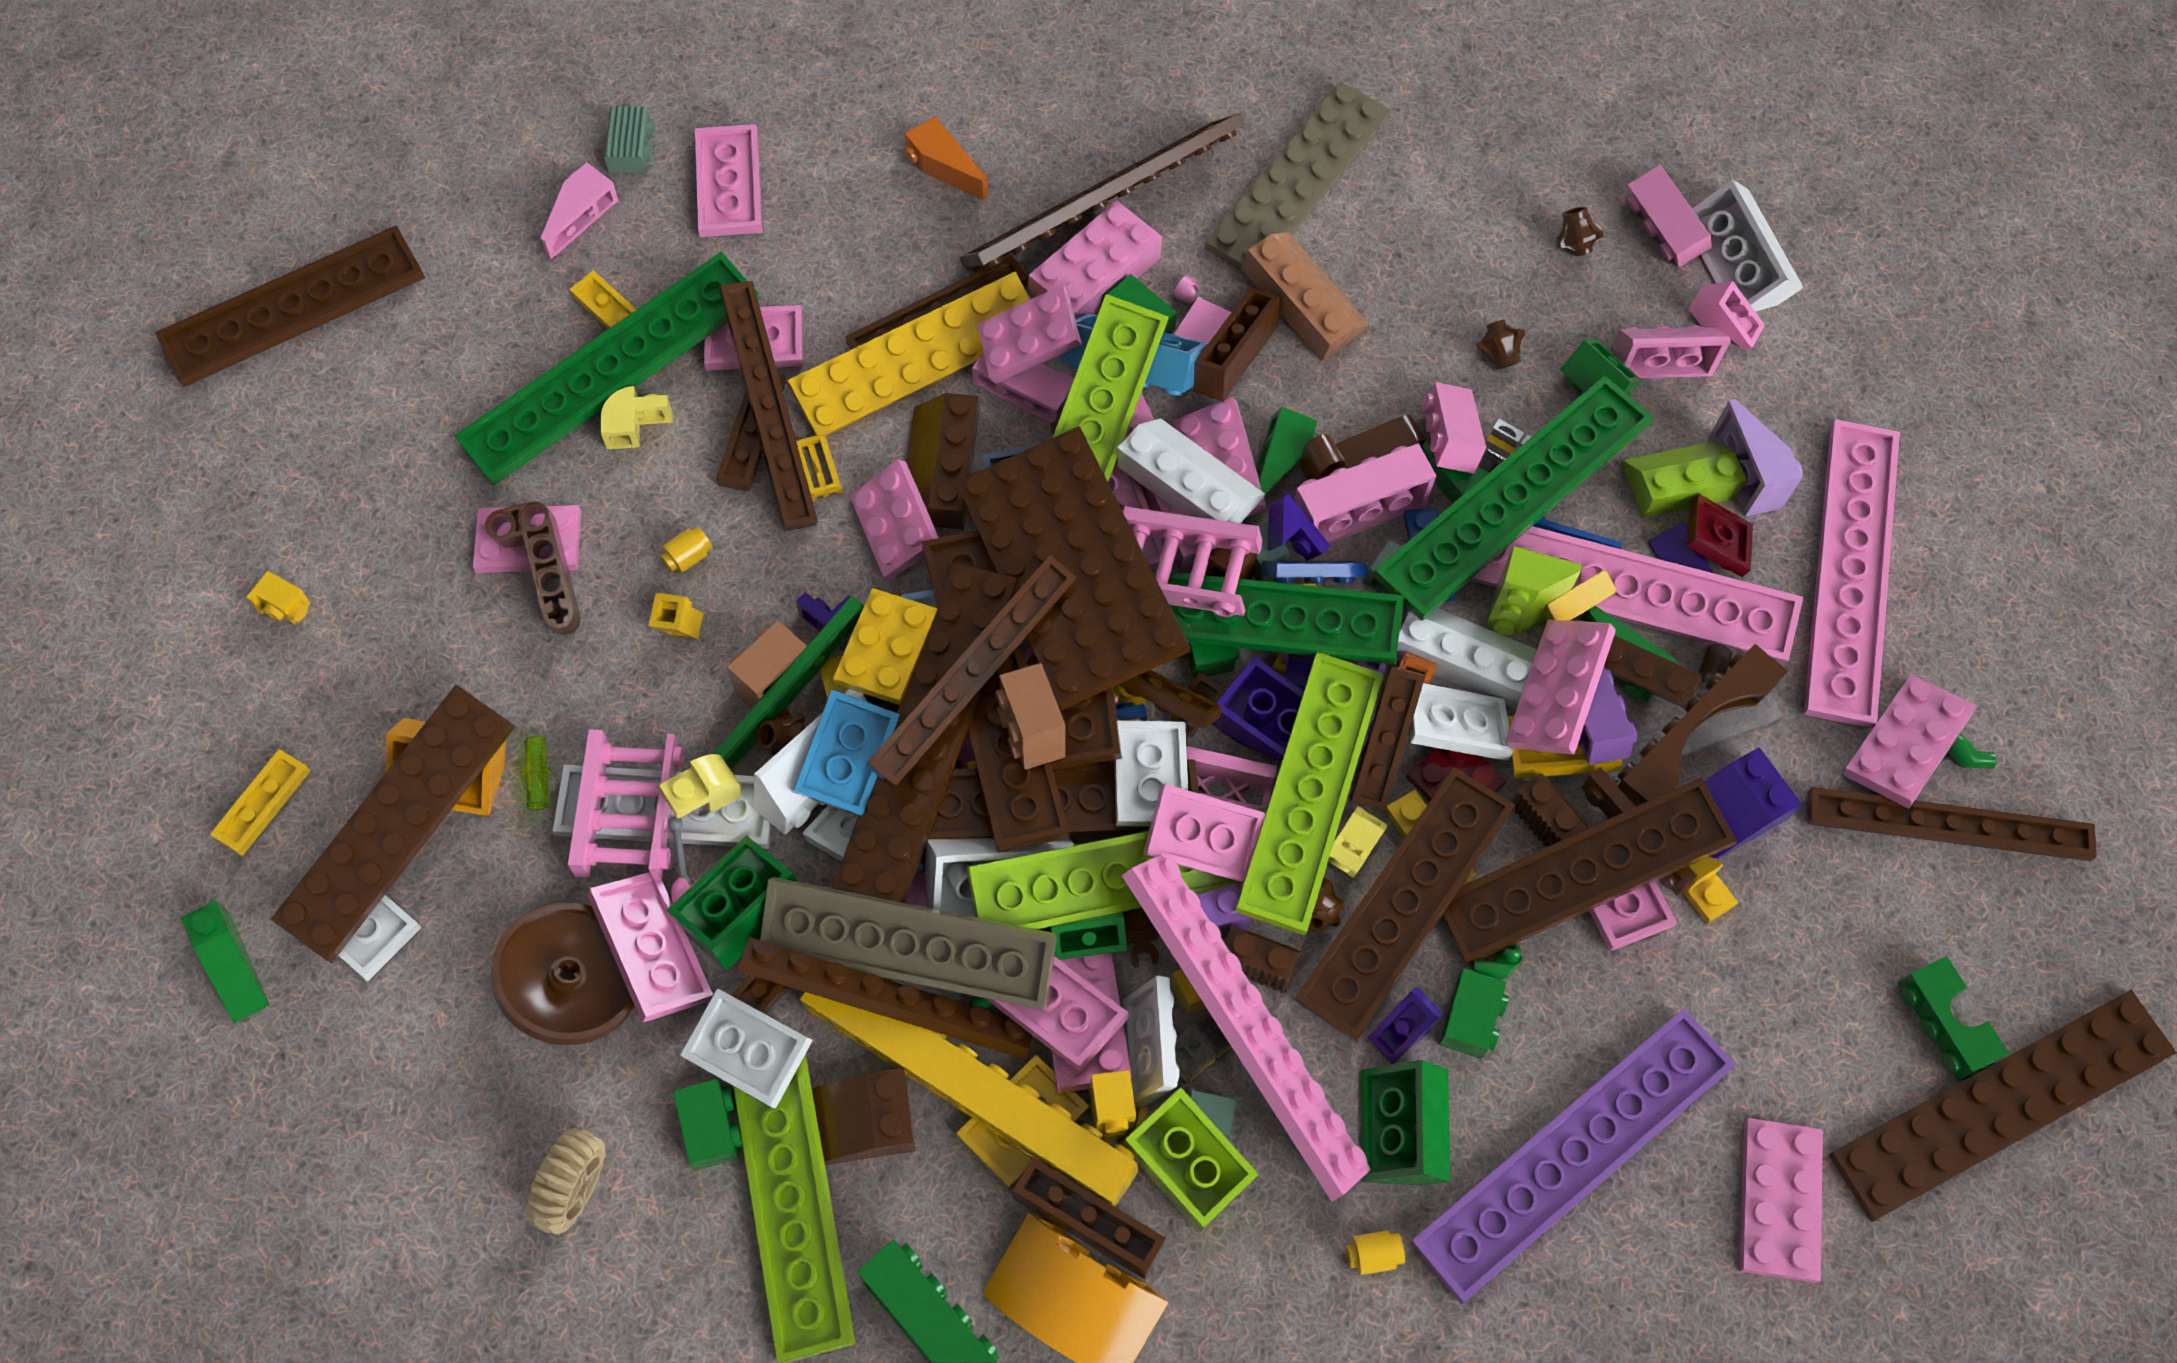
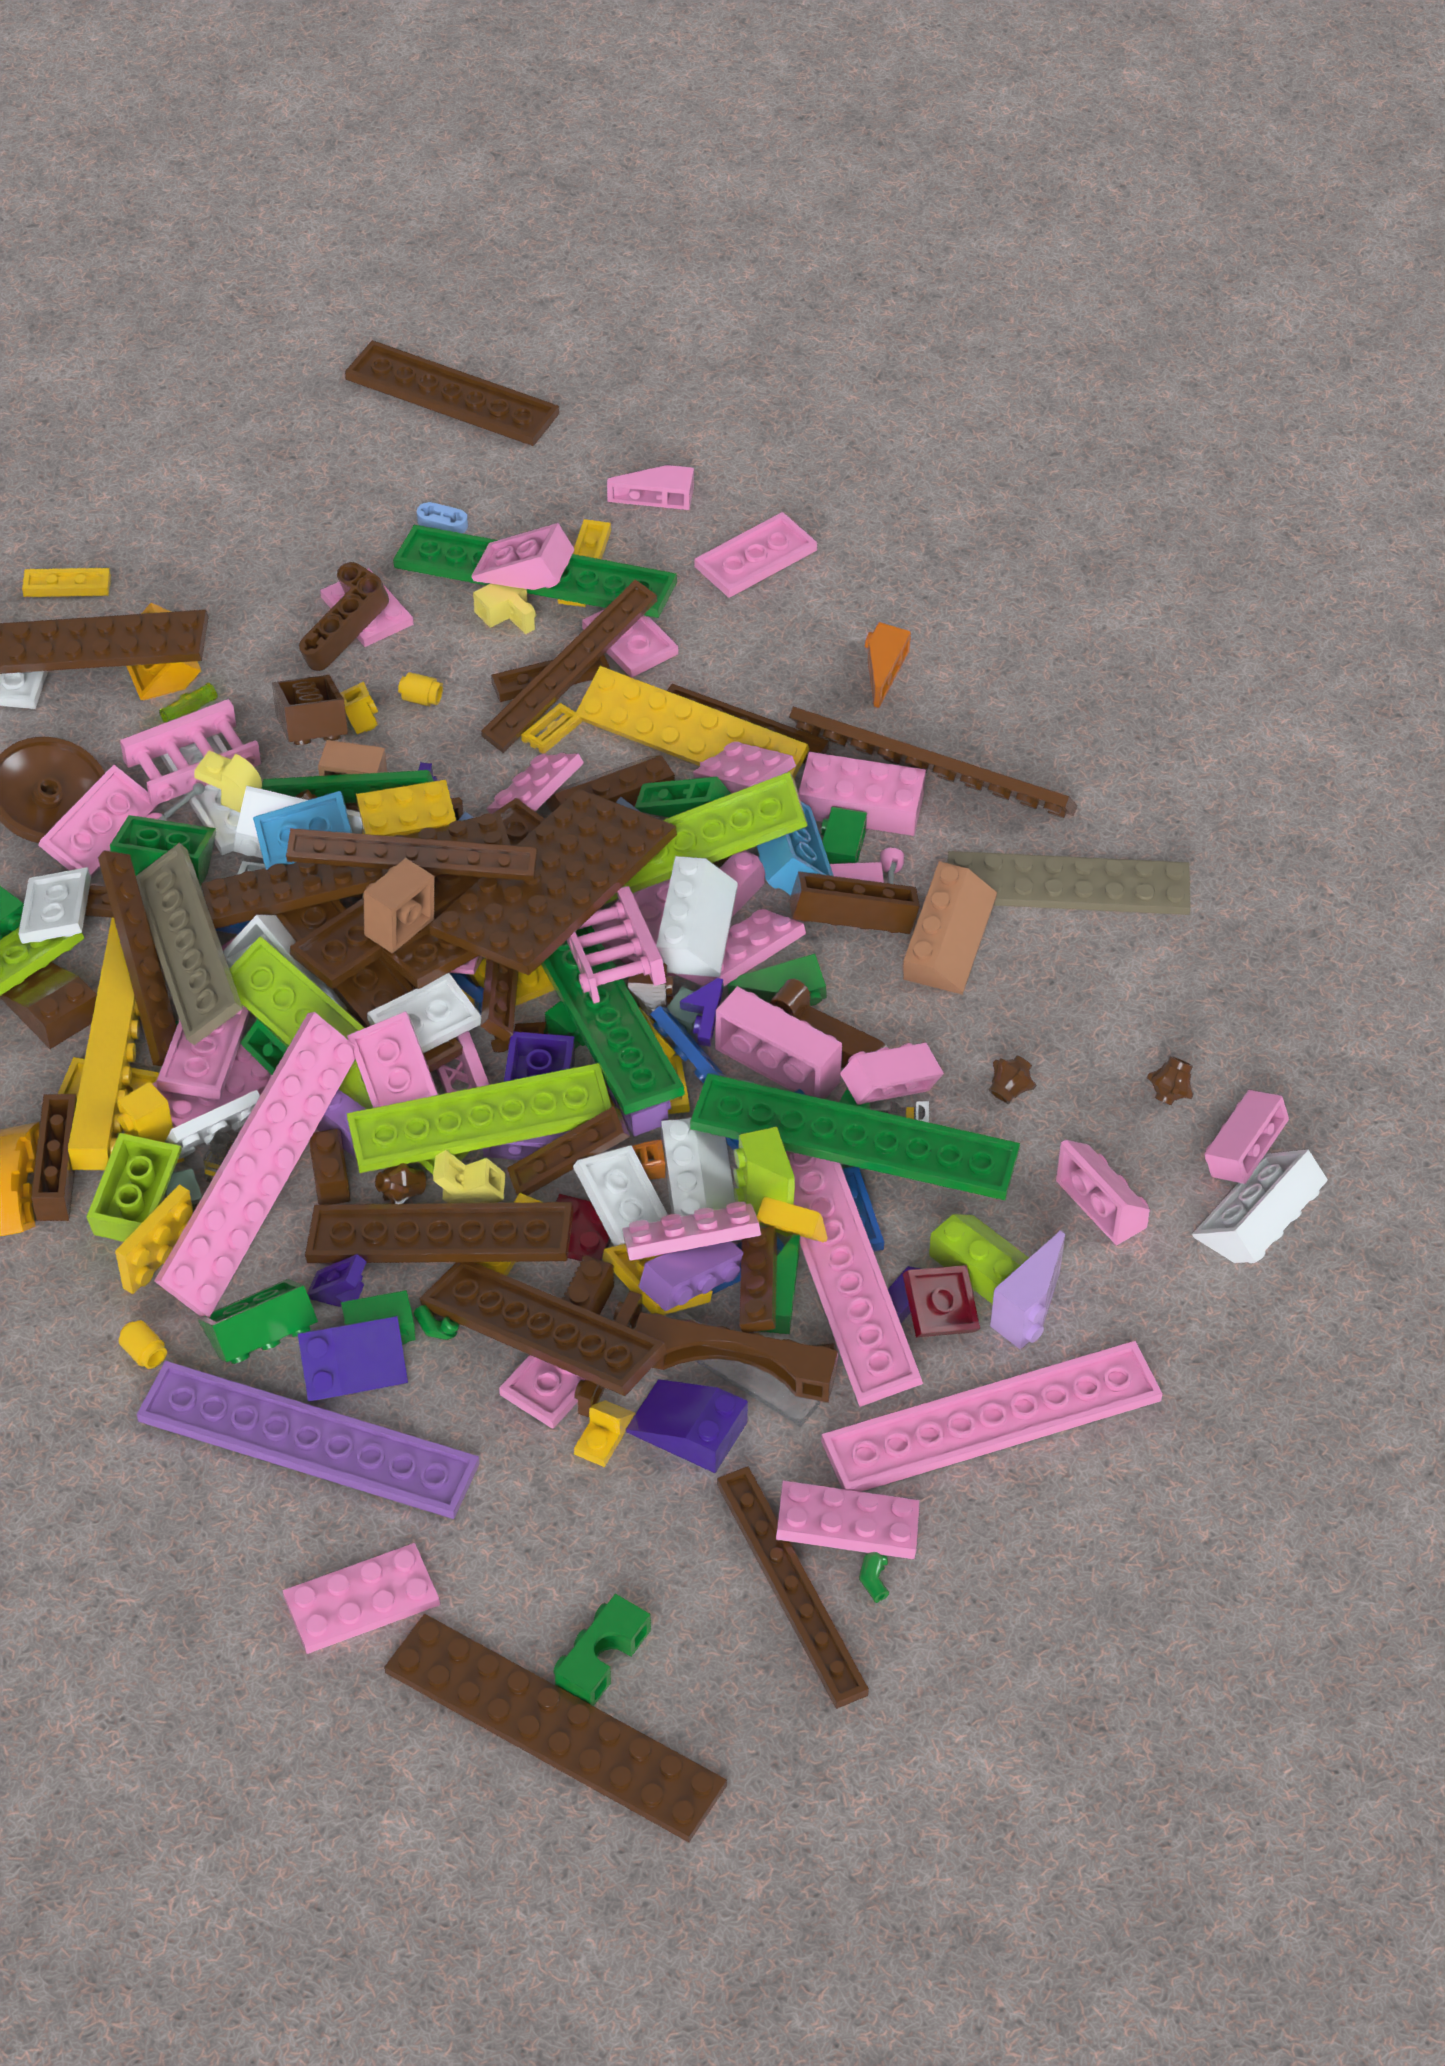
camera: 60 degrees right, 15 degrees down
yellow brick [246,571,311,624] -> none
sand green brick [604,105,656,173] -> none
green brick [1560,338,1642,396] -> none
bright pink arch [1689,281,1765,350] -> none
none -> yellow plate [115,1184,193,1294]
none -> reddish brown brick [272,675,348,745]
none -> dark purple slope [297,1316,408,1401]
none -> light blue beam [417,502,468,533]
none -> bright pink slope [471,523,575,590]
none -> green slope [635,777,732,818]

